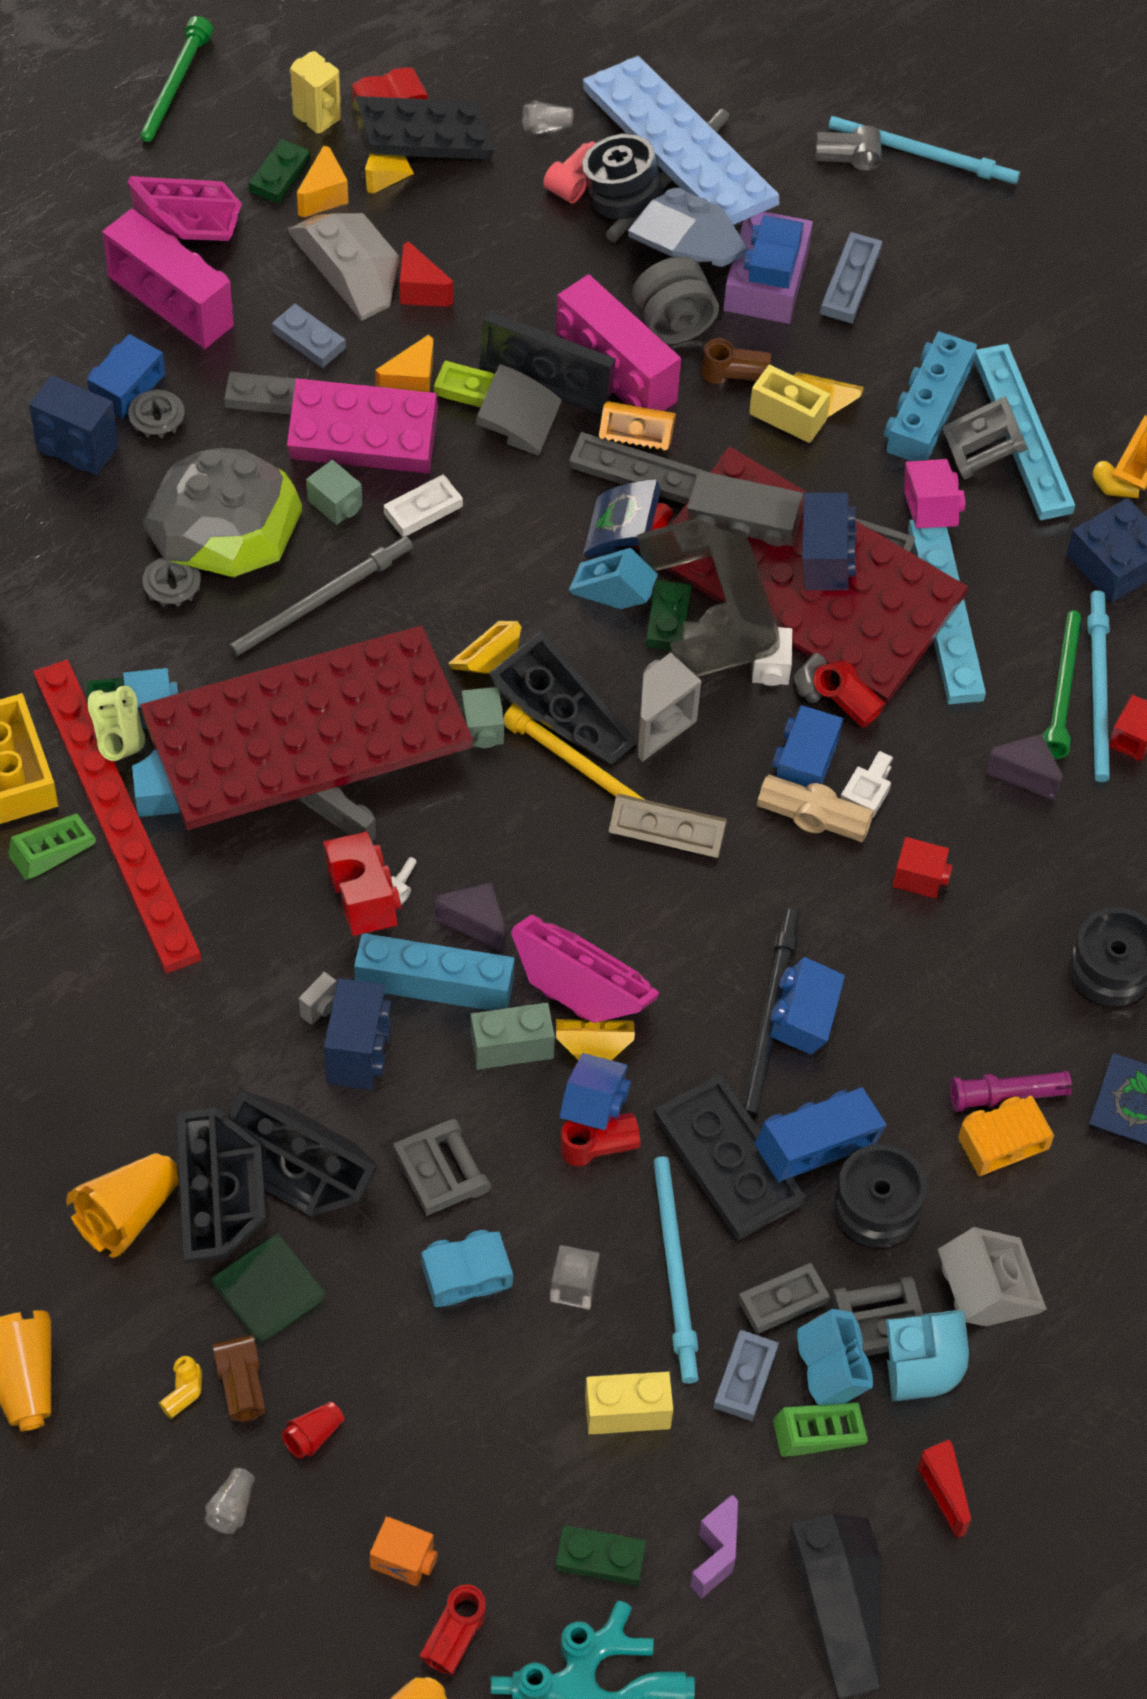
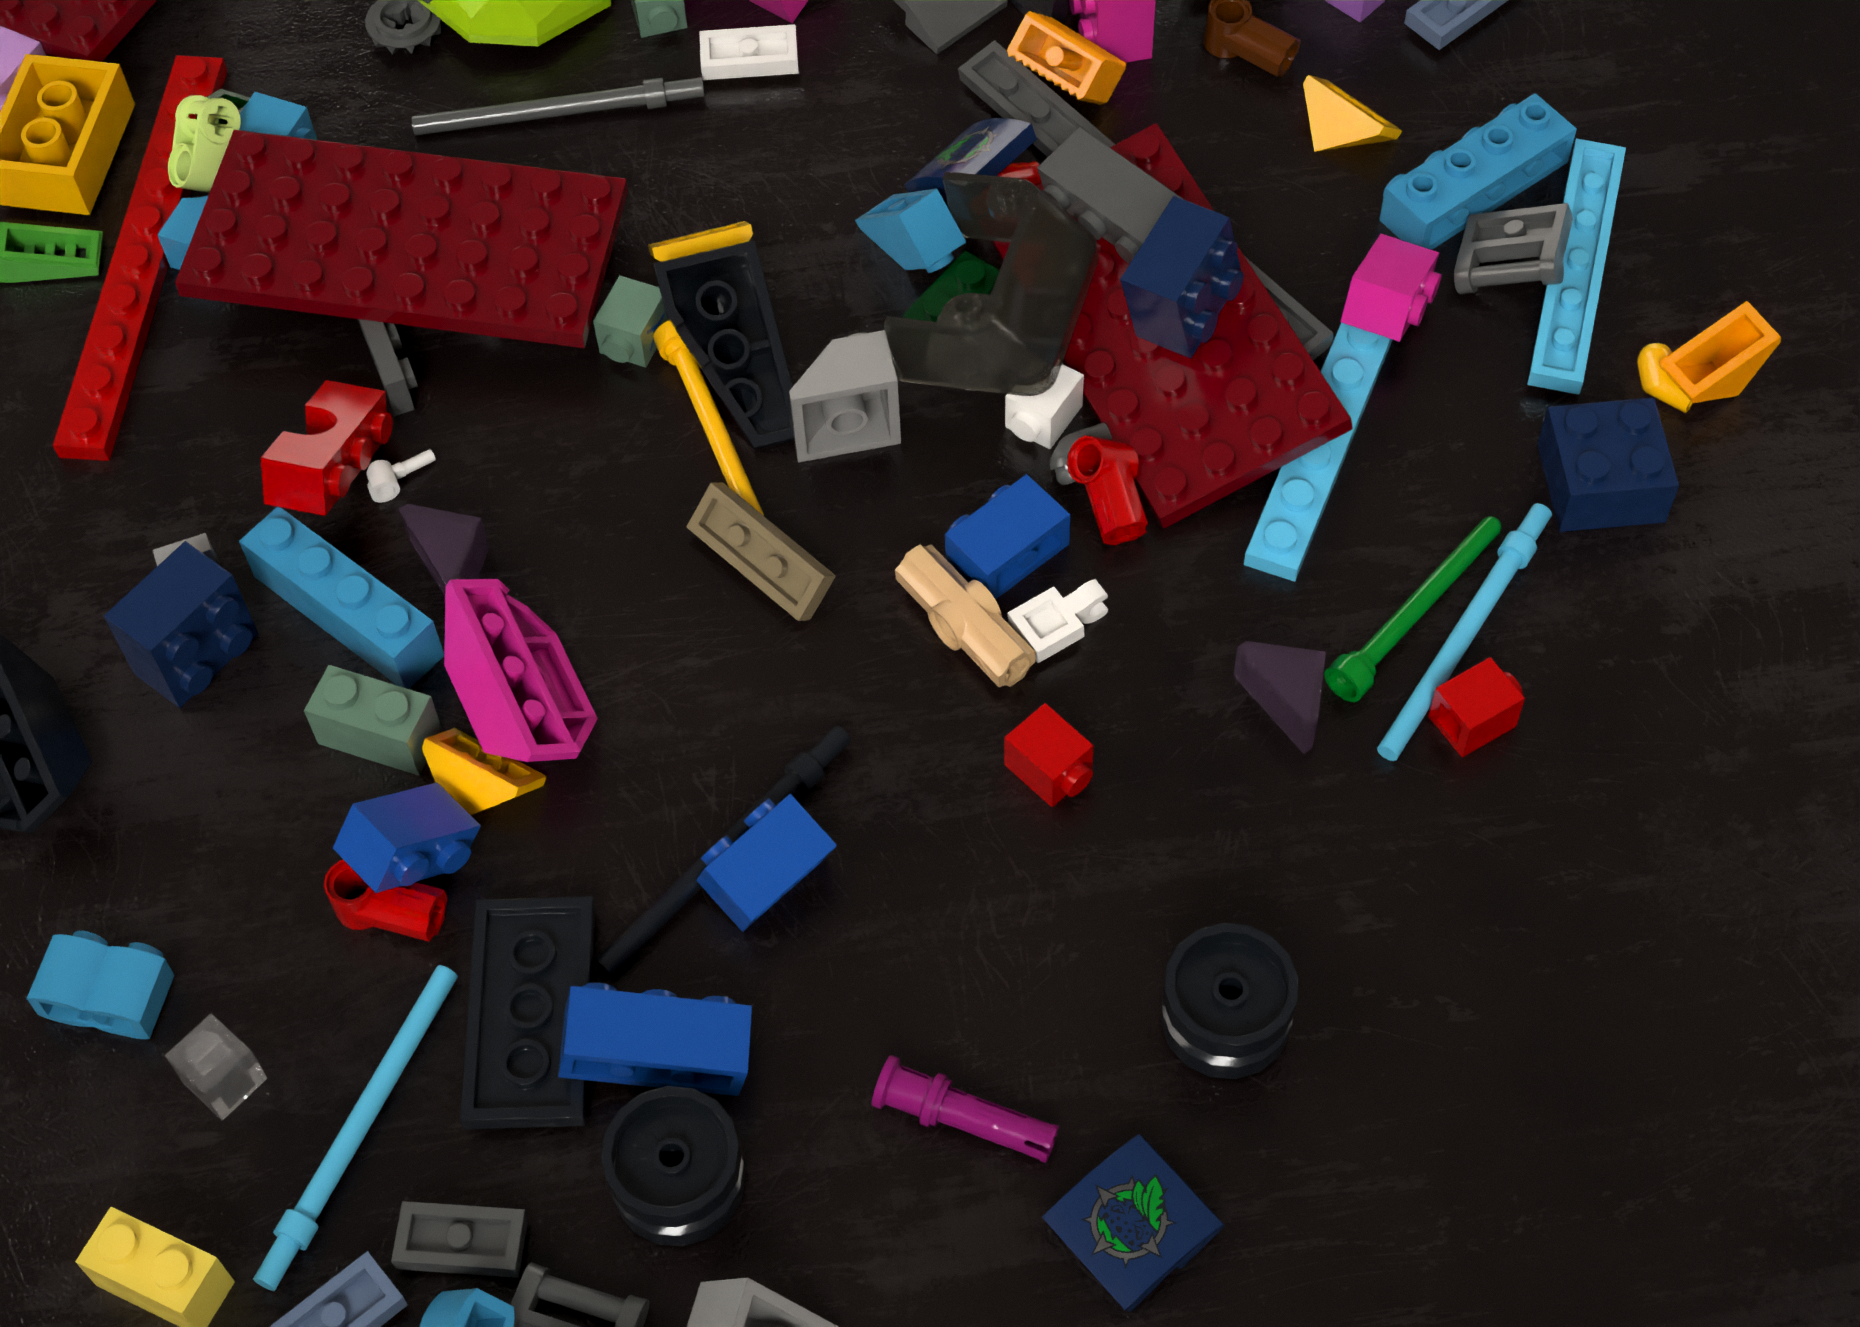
camera: 35 degrees right, 0 degrees up
dark grey plate [393,1119,492,1216] -> none
light yellow brick [749,365,830,443] -> none
light orange brick [958,1096,1054,1177] -> none

